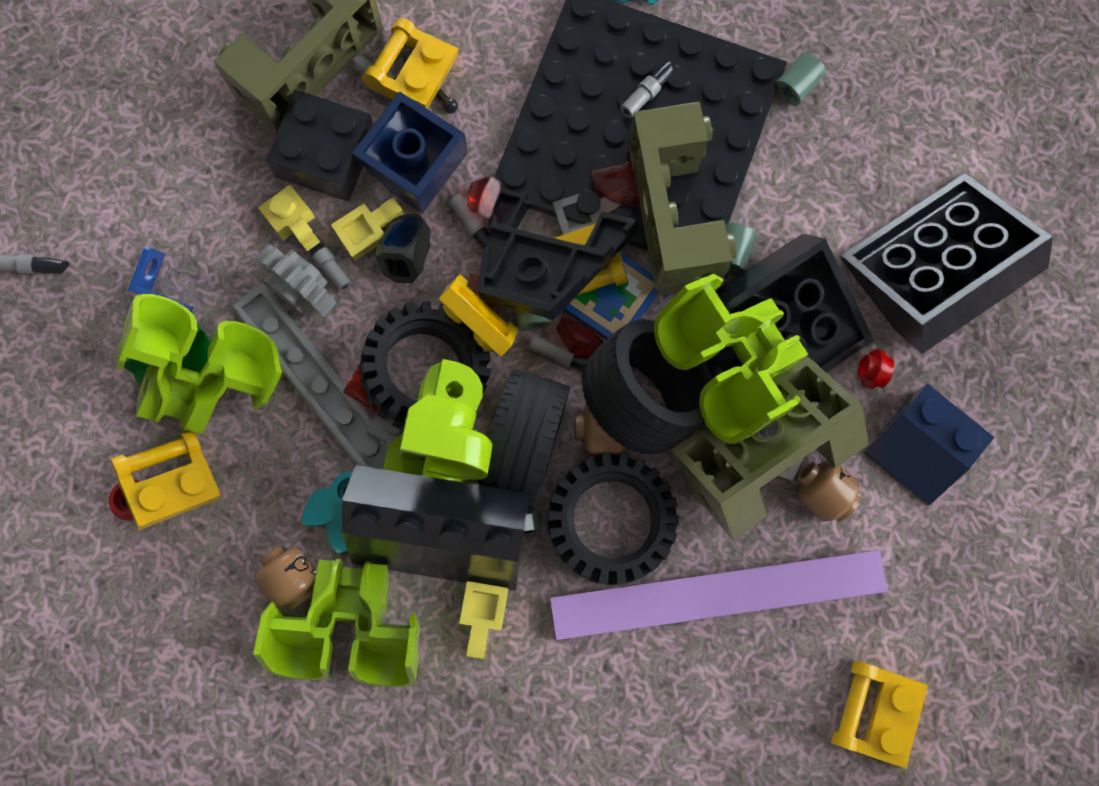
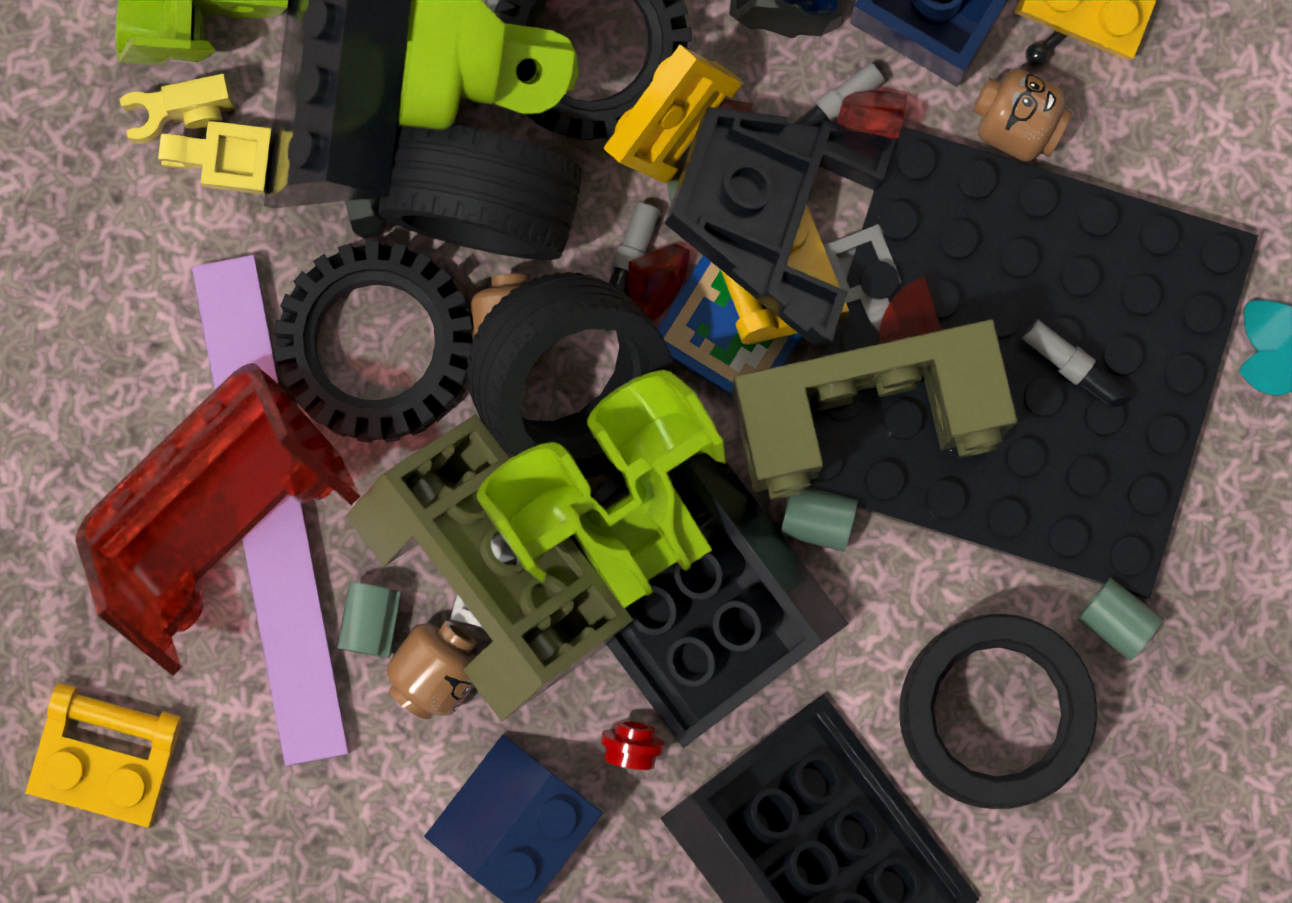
camera: 90 degrees right, 5 degrees up
none -> clear red windscreen [75,363,361,676]
none -> light yellow plate [120,74,236,144]
none -> sand green piece [337,582,402,658]
none -> black tyre [899,614,1097,809]
none -> medium nougat head [972,68,1071,162]

